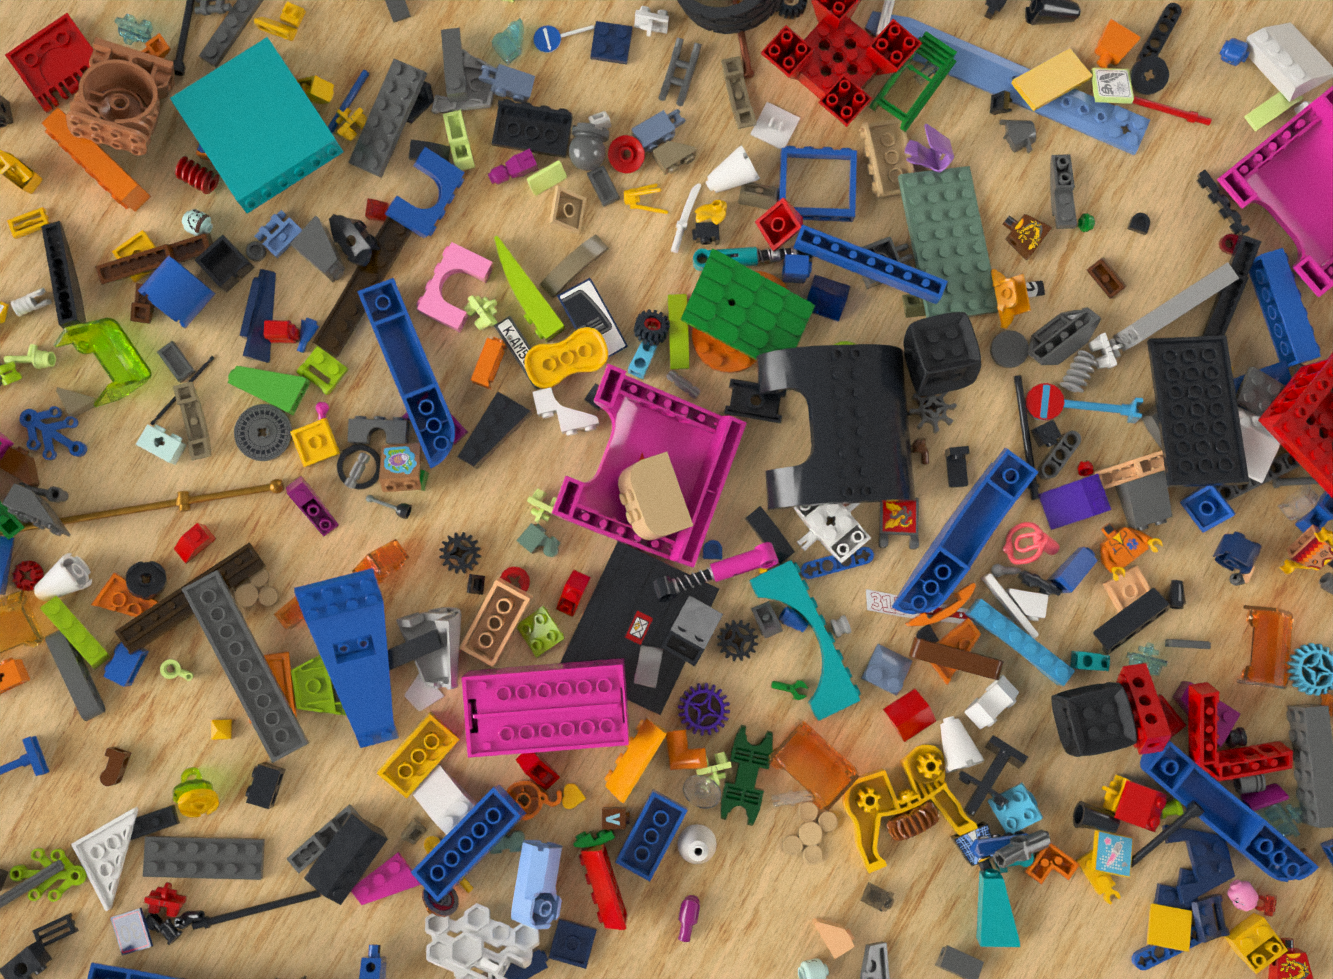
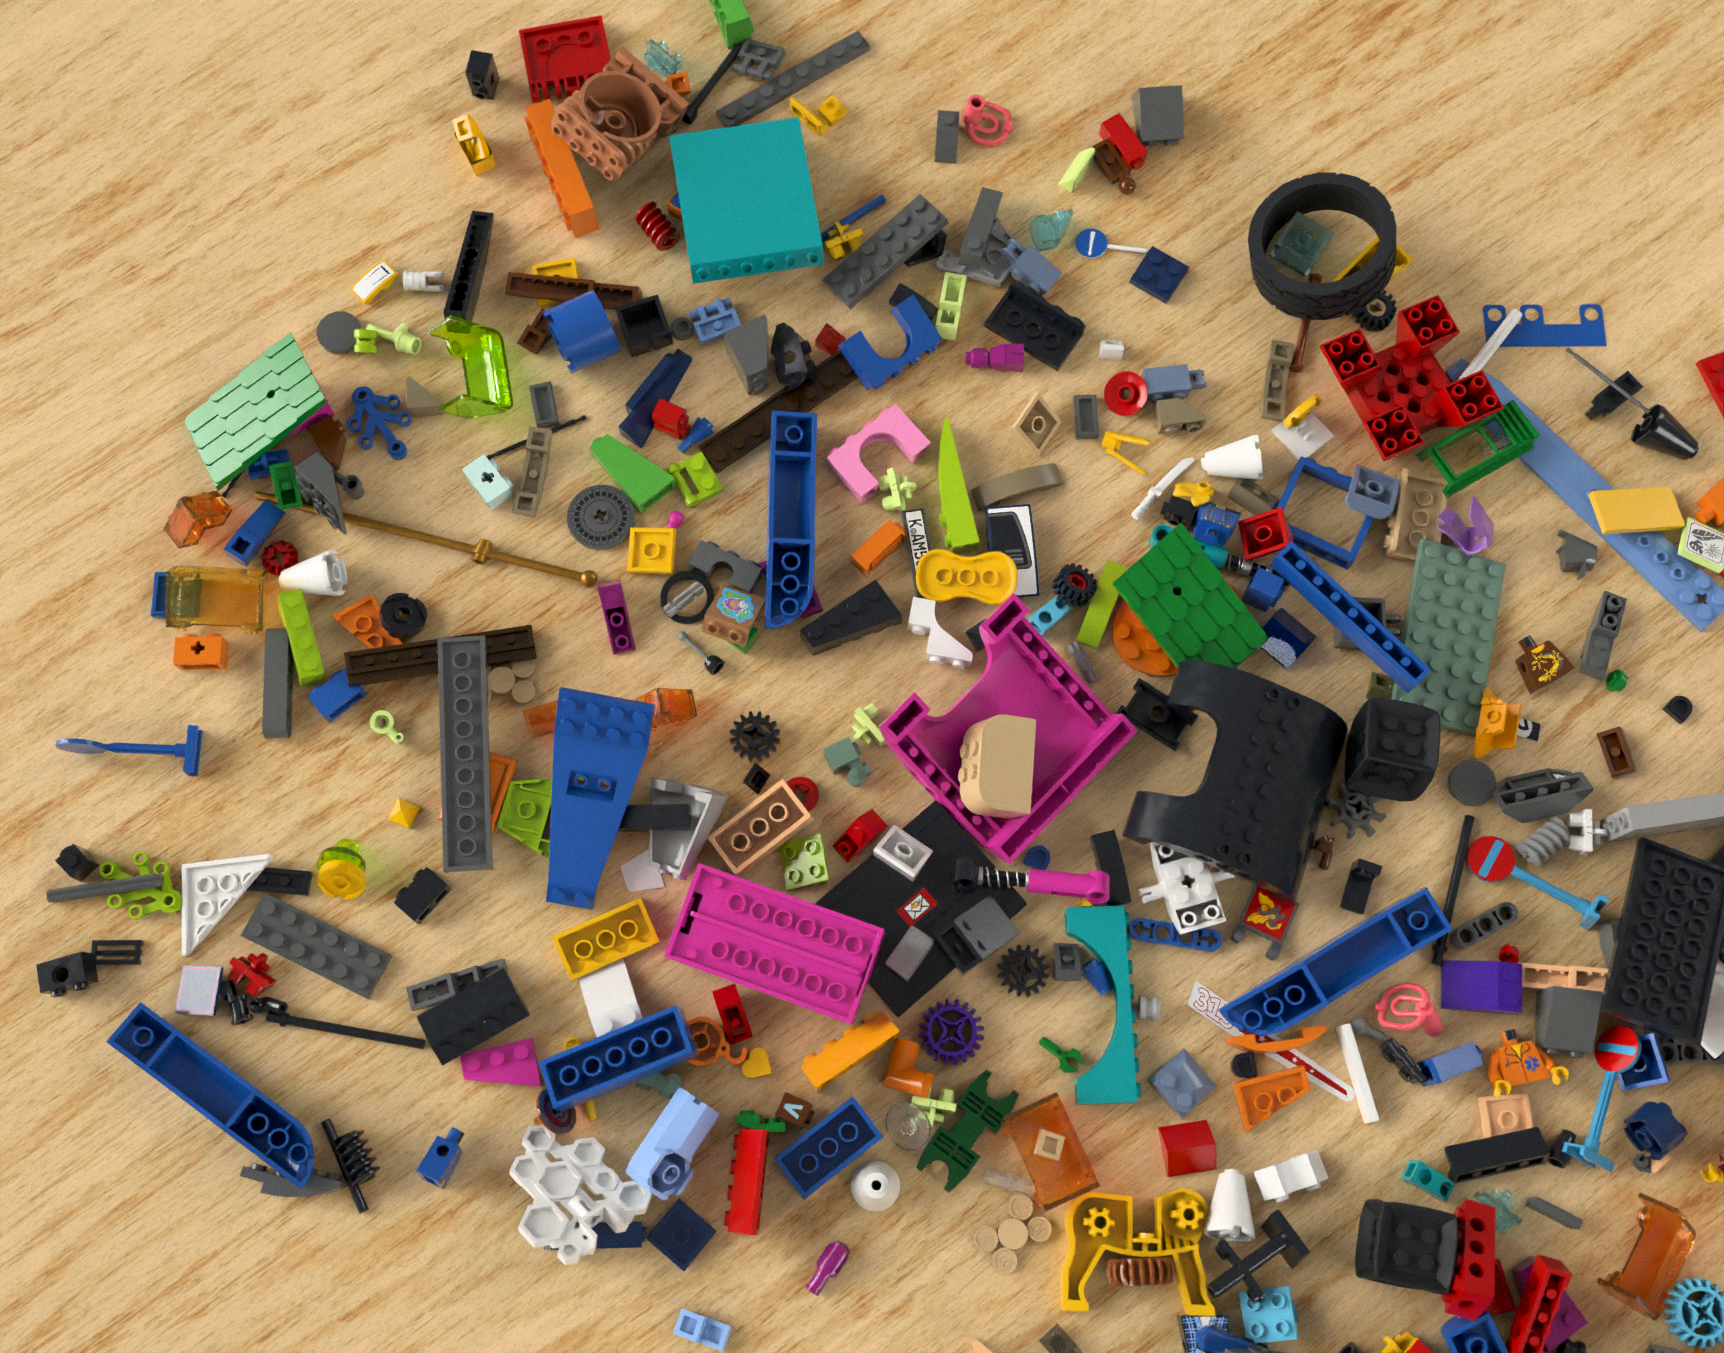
camera: 25 degrees right, 10 degrees down
yellow tile [7,207,50,239] -> none
reddish brown leg [100,746,132,786] -> none
red slope [174,523,216,564] -> none
light aqua head [182,209,213,236] -> none
yellow slope [296,75,334,104] -> none
dark tan slope [401,818,427,845] -> none
yellowish green slope [527,160,567,196] -> none
dark grey tile [569,123,610,171] -> none
white hips [634,6,669,37] -> none
dark grey piece [658,37,702,106] -> none
reddish brown beam [909,637,1004,680] -> none
dark azure arch [965,599,1075,686] -> none
black tile [990,90,1013,115] -> none
white slope [1005,589,1049,621] -> none
black brick [1030,419,1062,448] -> none
none -> white slope [873,825,933,882]
none -> tan plate [1033,1129,1065,1161]
none -> blue torso [1193,502,1241,546]
none -> yellow tile [1282,393,1322,430]
none -> sand blue slope [1345,464,1400,519]
none -> dark azure piece [1562,1026,1641,1172]

